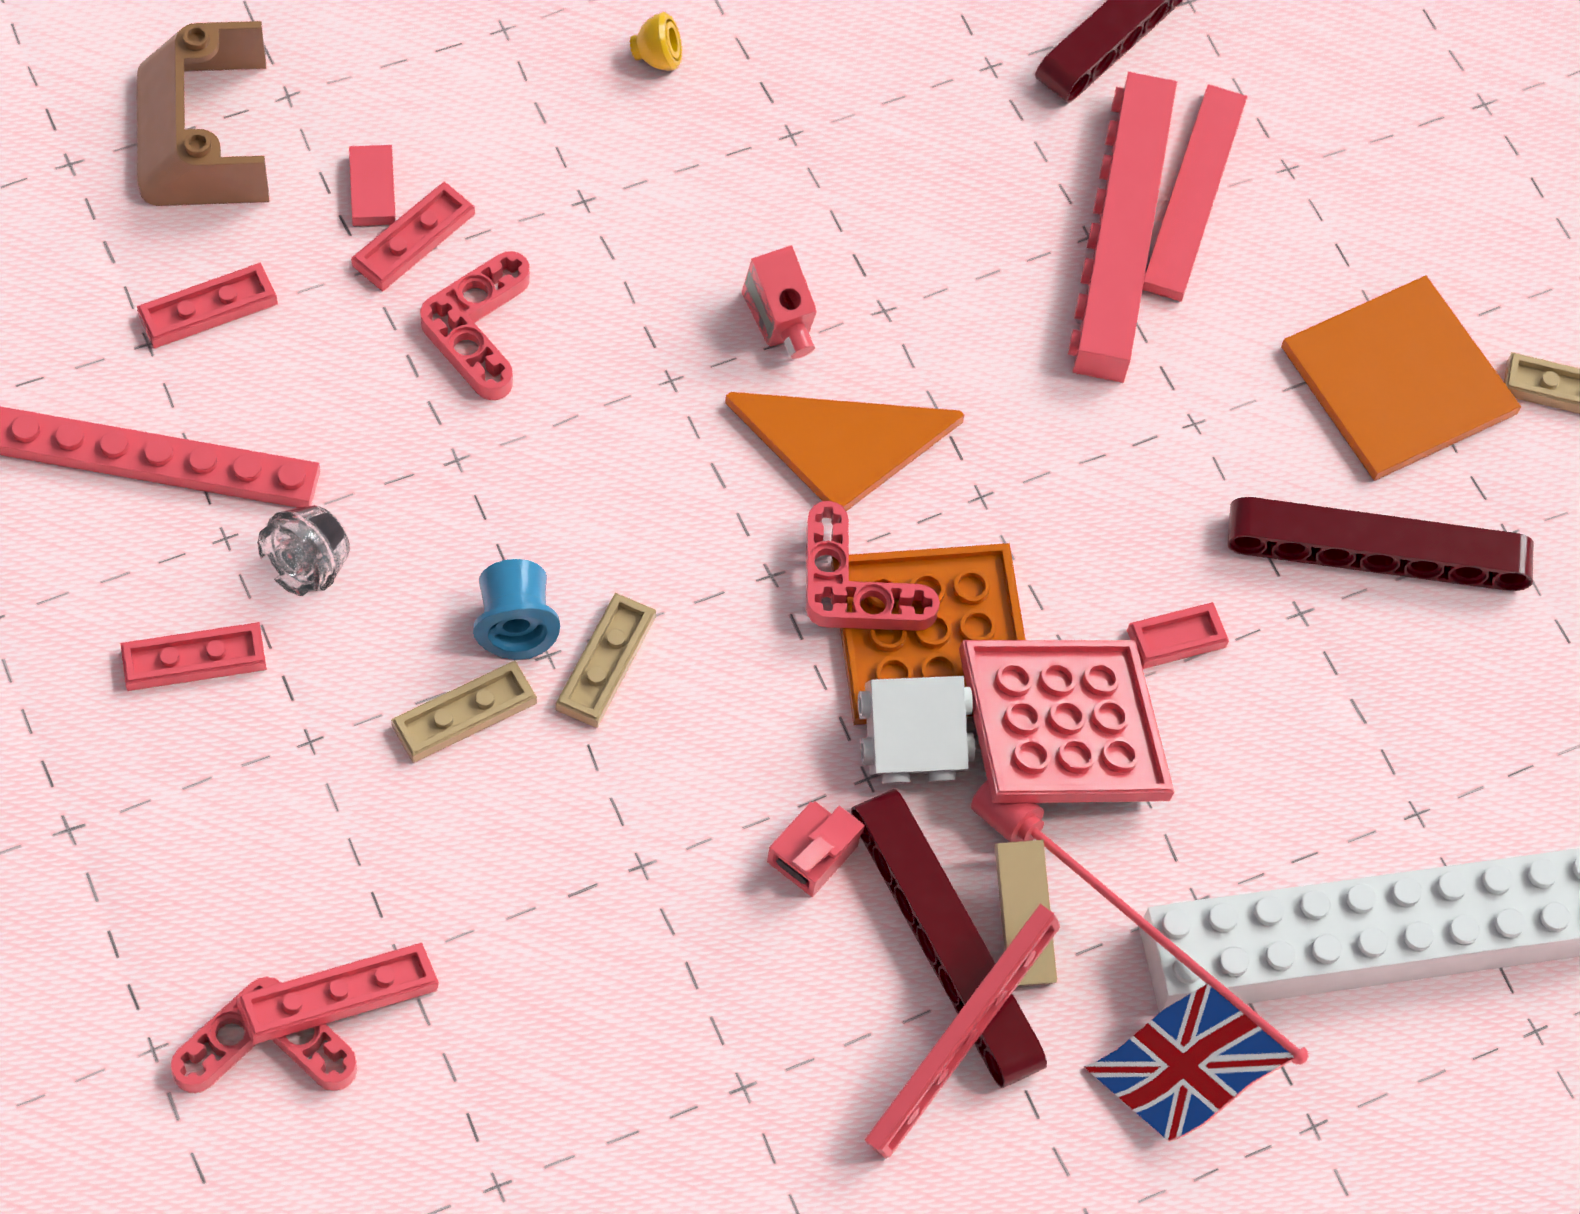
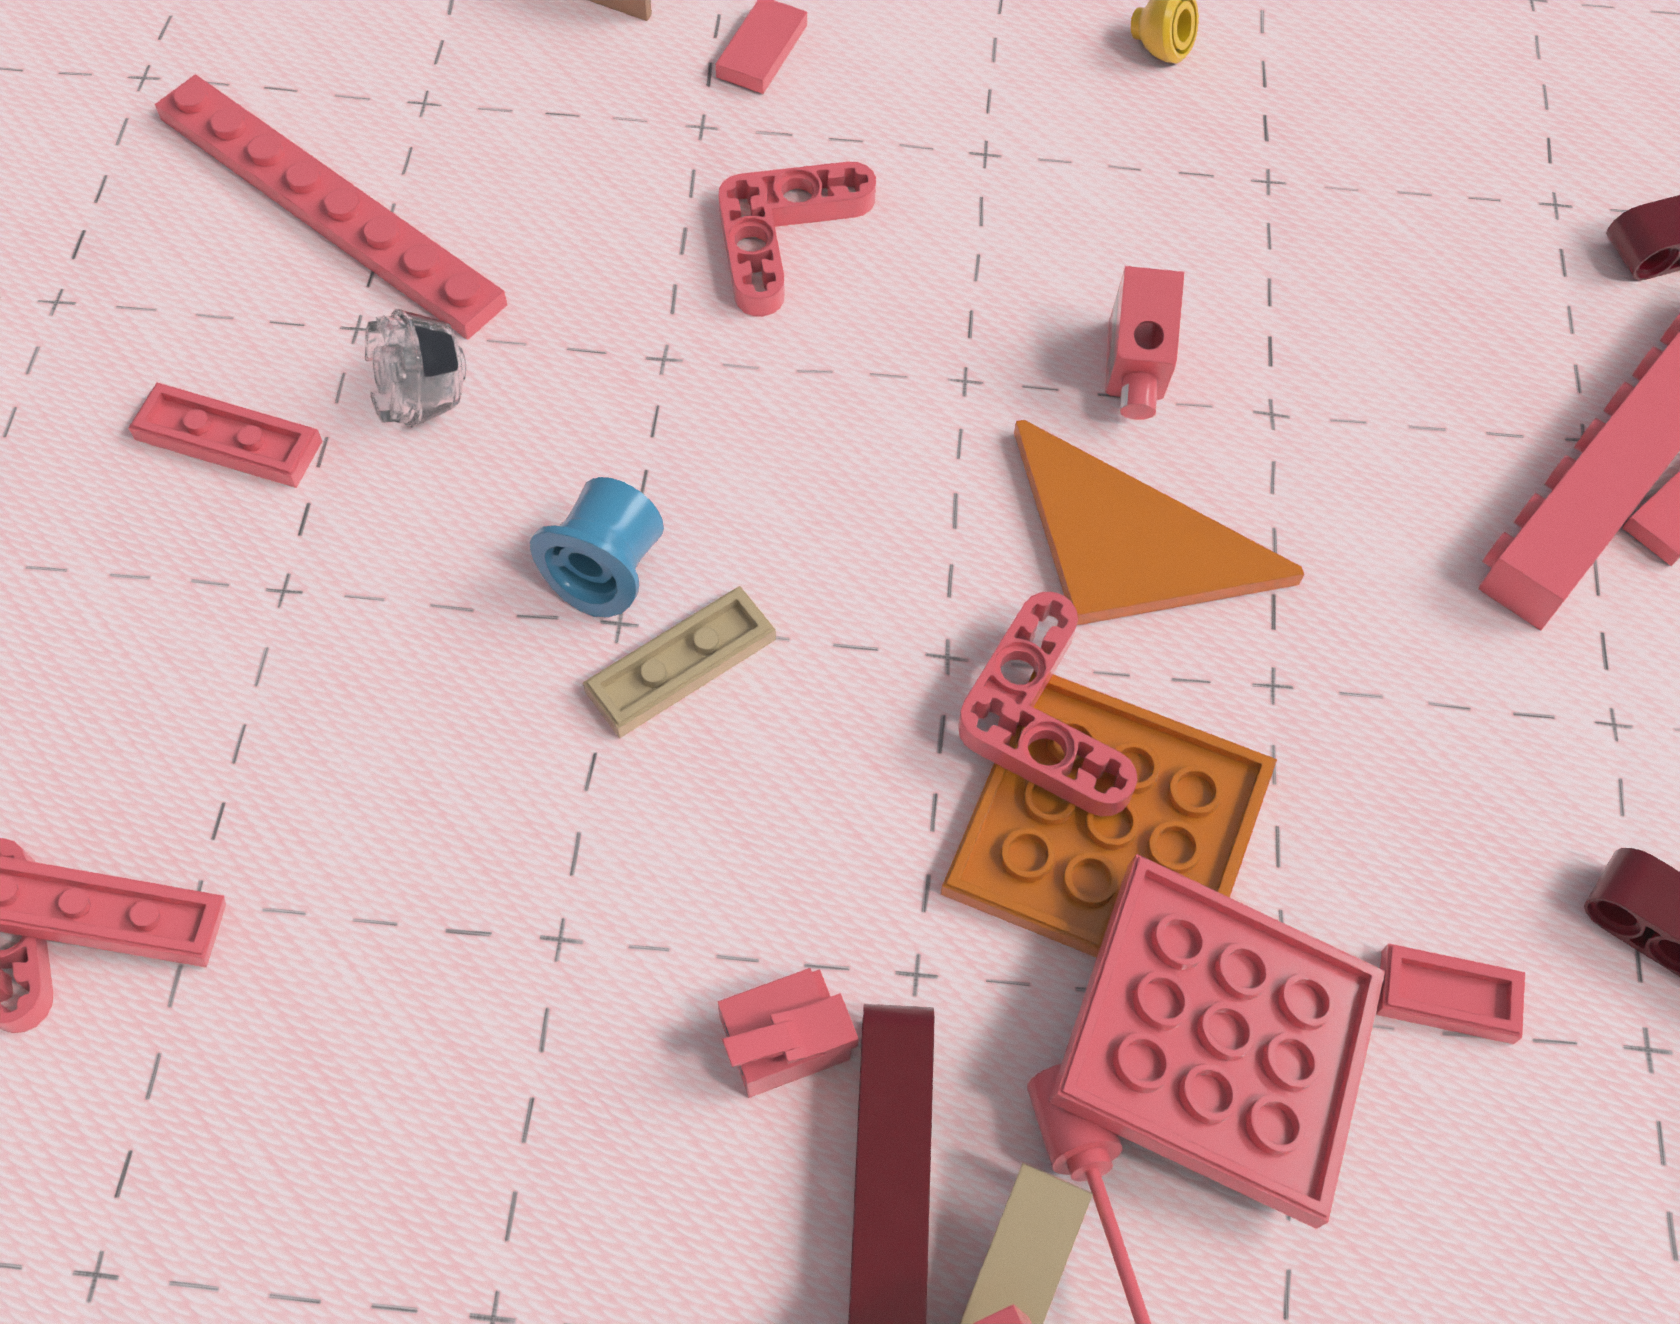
camera: 35 degrees right, 0 degrees up
coral tile [137,262,278,349] -> none
coral tile [351,181,475,292] -> none
tan tile [391,660,537,763] -> none
white brick [858,676,975,784] -> none

